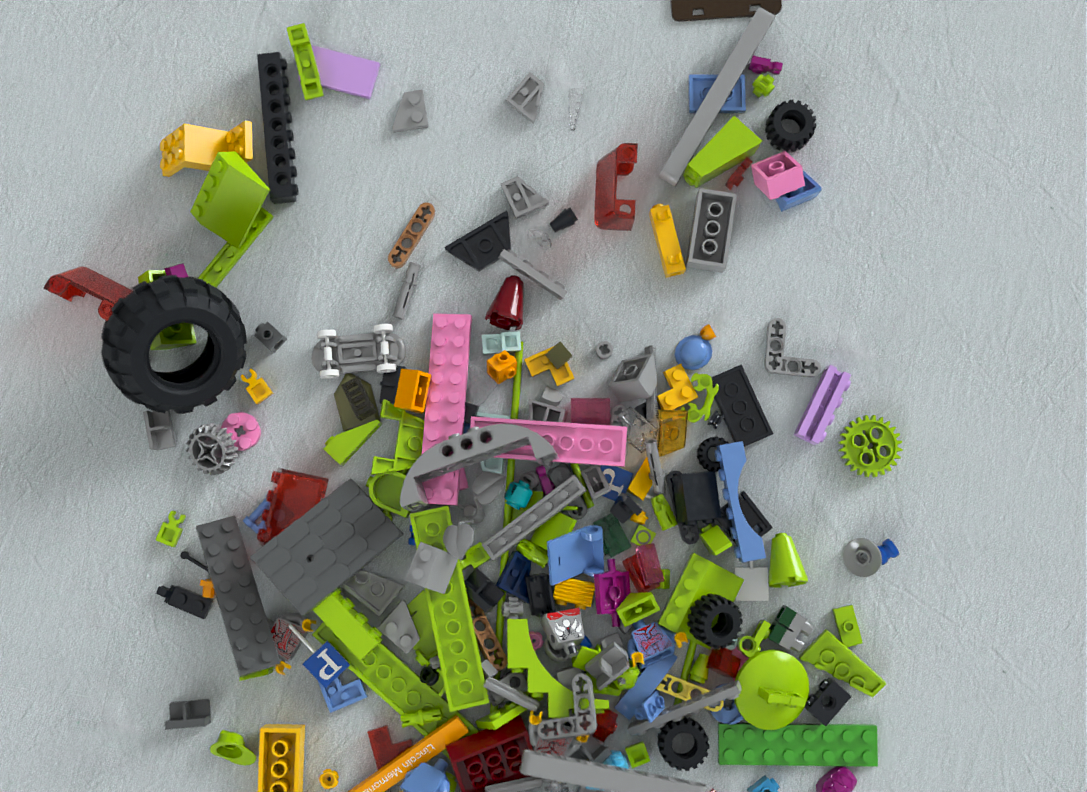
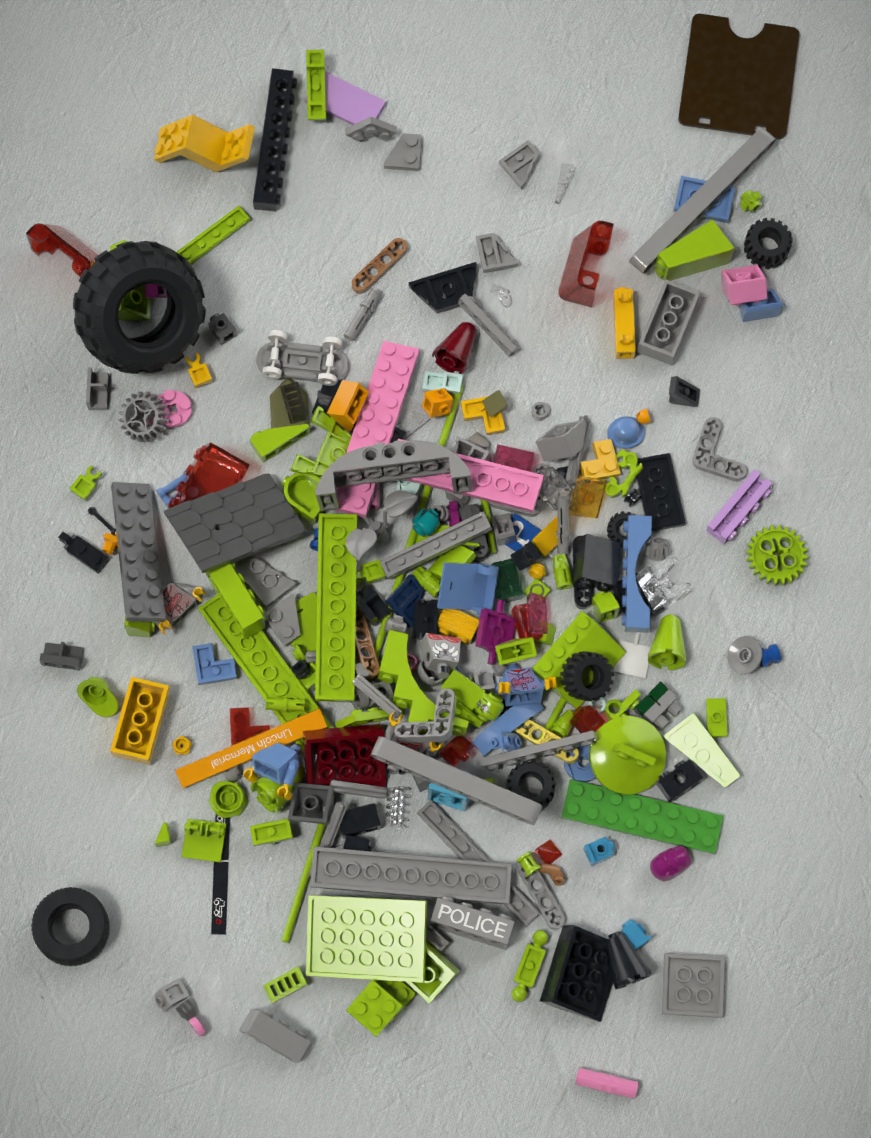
camera: 10 degrees right, 10 degrees down
lime slope [190,151,270,248] -> none
blue piece [289,624,350,688] -> none
light grey slope [405,542,458,594] -> none
black cone [549,208,578,233] -> none
light grey panel [585,642,629,691] -> none
clear red plate [725,157,753,190] -> none
magenta plate [748,56,783,75] -> none
none -> light grey plate [345,116,397,141]
none -> clear piece [636,556,694,610]
none -> light grey gear [645,538,669,561]
none -> black slope [669,376,700,407]

